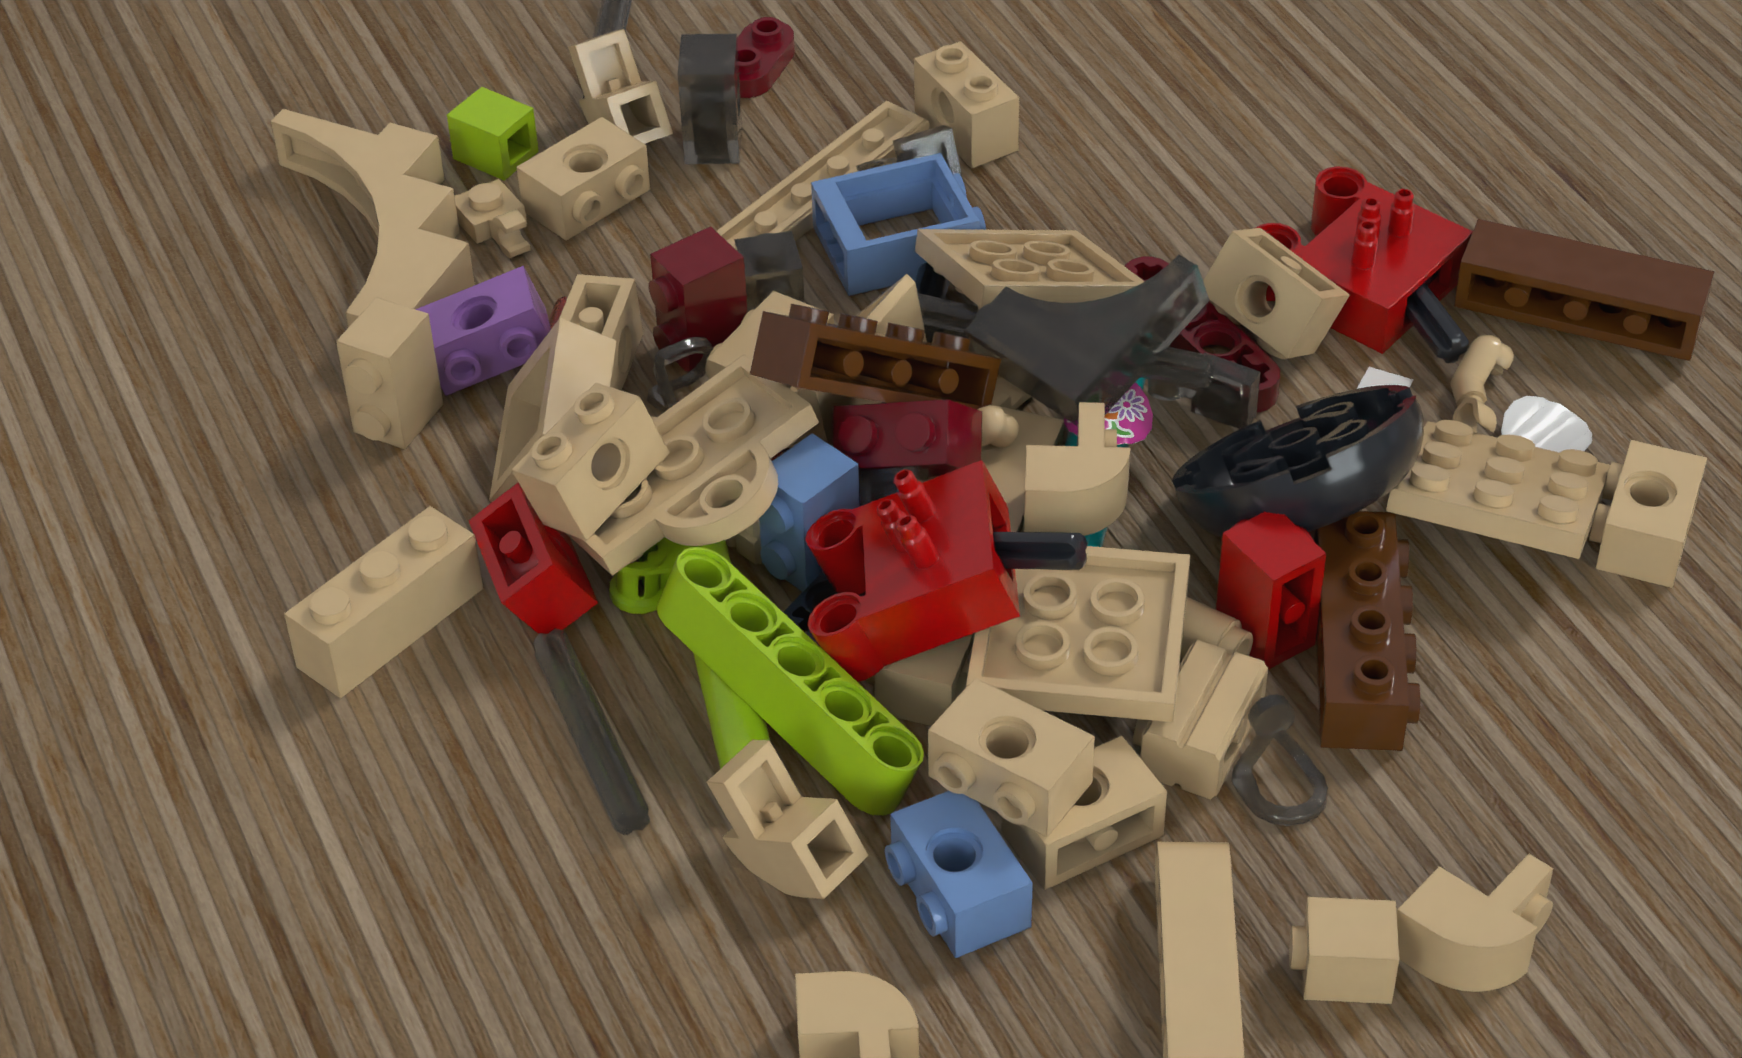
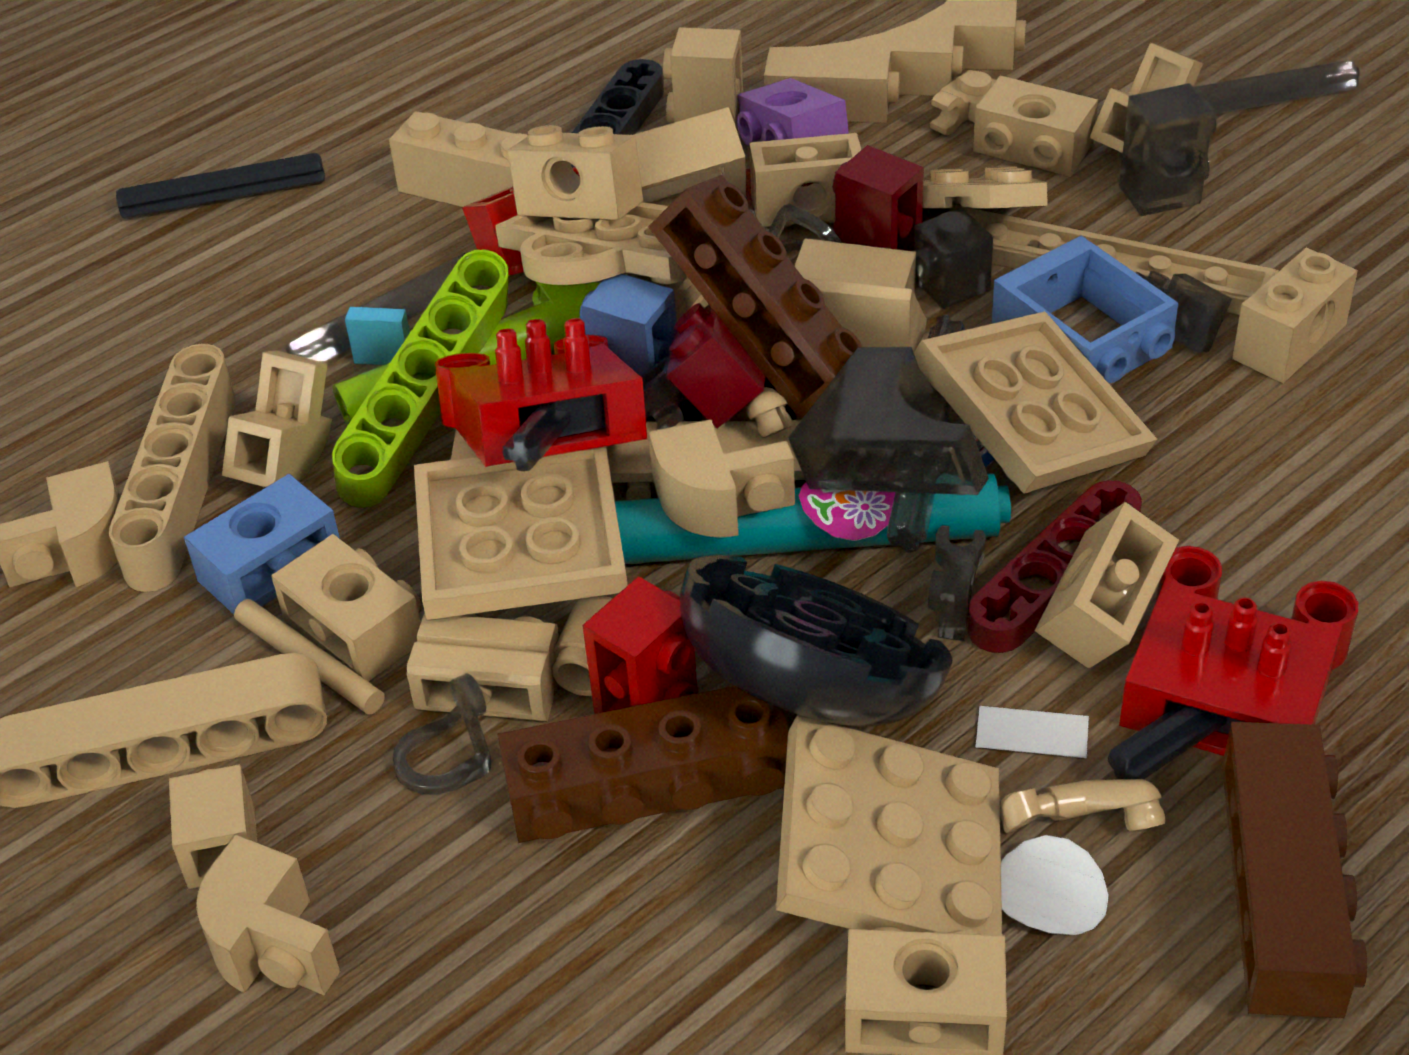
camera: 75 degrees right, 0 degrees up
lime brick [447,87,539,181] -> none
dark red plate [719,17,795,98] -> none
tan brick [928,678,1095,837] -> none
none -> tan beam [109,344,236,592]
none -> black axle [116,153,325,219]
none -> tan bar [234,599,385,715]
none -> medium azure tile [345,307,410,365]
none -> black beam [571,59,664,167]
none -> tan plate [923,166,1047,208]

